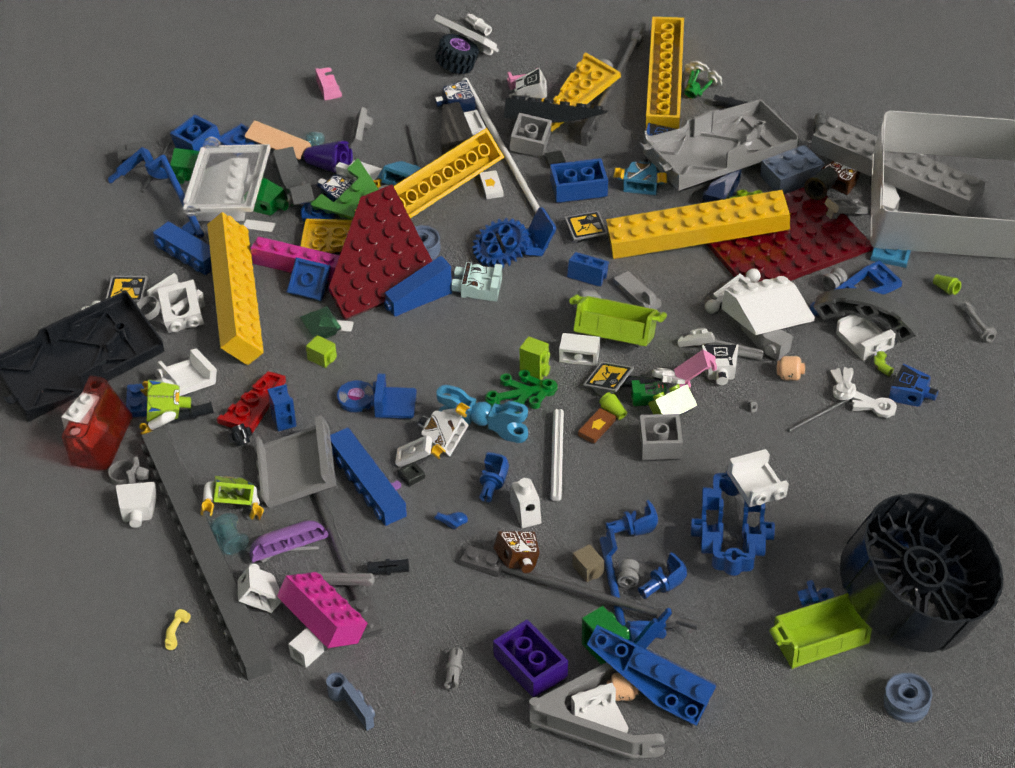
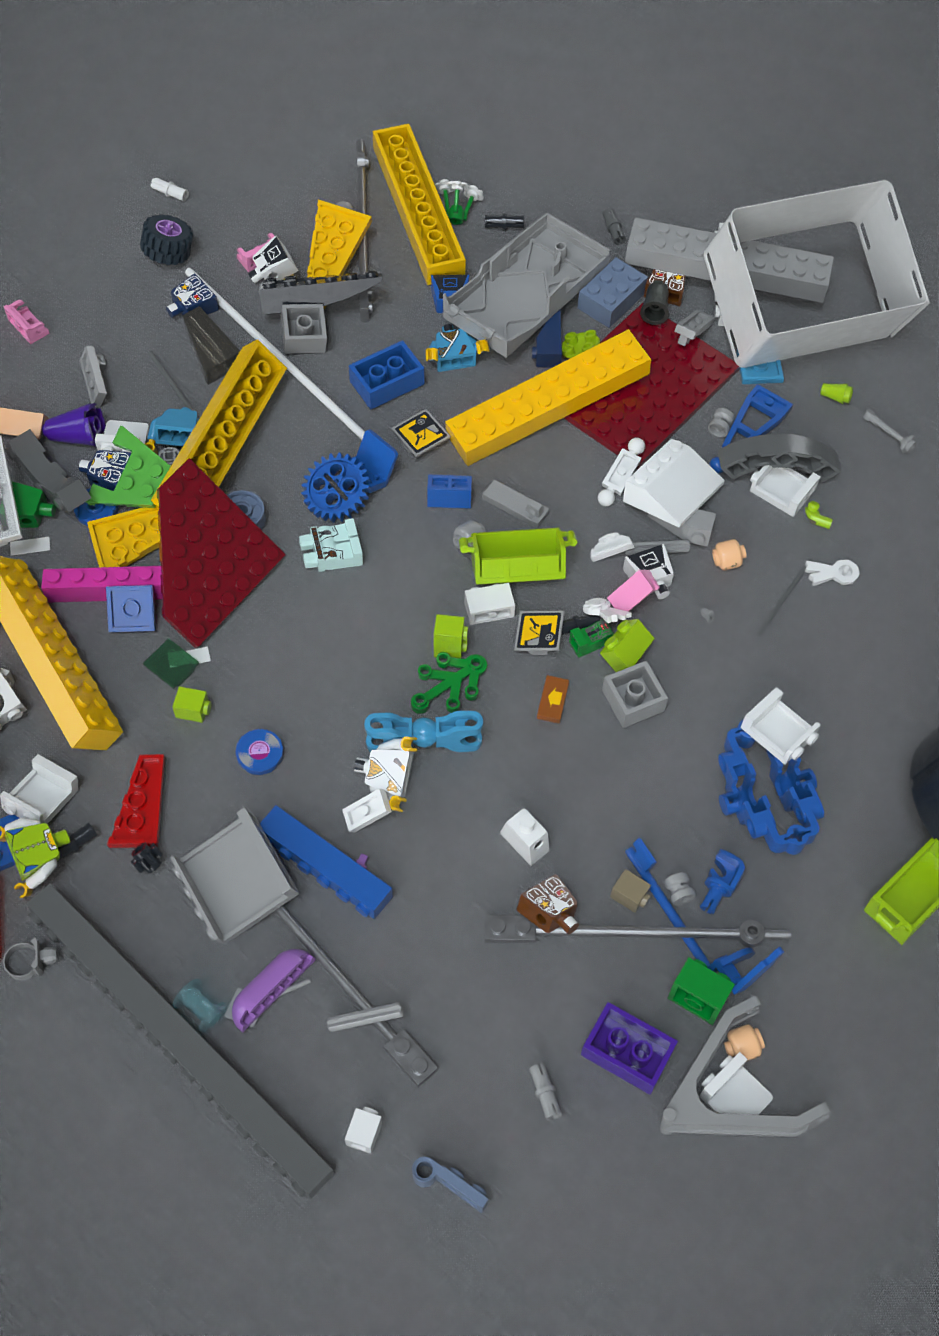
camera: 25 degrees left, 15 degrees up
white torso [116,482,157,528] -> none
light yellow piece [165,609,191,650] -> none
torso [200,476,264,520] -> none
white torso [237,564,281,613] -> none
blue hinge [268,384,297,432] -> none
dark pink brick [277,572,368,648] -> none
clear light blue bar [306,131,325,146] -> none
black pin [367,558,409,575] -> none
blue bracket [371,374,417,418] -> none
blue slope [384,256,452,317] -> none
pearl dark grey tile [398,462,426,487] -> none
white hinge [434,14,499,55] -> none
blue animal [434,512,468,529] -> none
white tile [461,110,486,136] -> none
blue piece [479,452,509,502] -> none
white tile [480,170,503,199] -> none
pearl dark grey tile [545,150,566,168] -> none
white axle [551,409,564,501] -> none
blue wedge [587,625,716,726] -> none
lime cone [599,392,627,420] -> none
blue piece [605,500,658,536] -> none
blue hips [797,580,835,607] -> none
white piece [831,367,857,400] -> none
blue torso [889,364,939,407] -> none

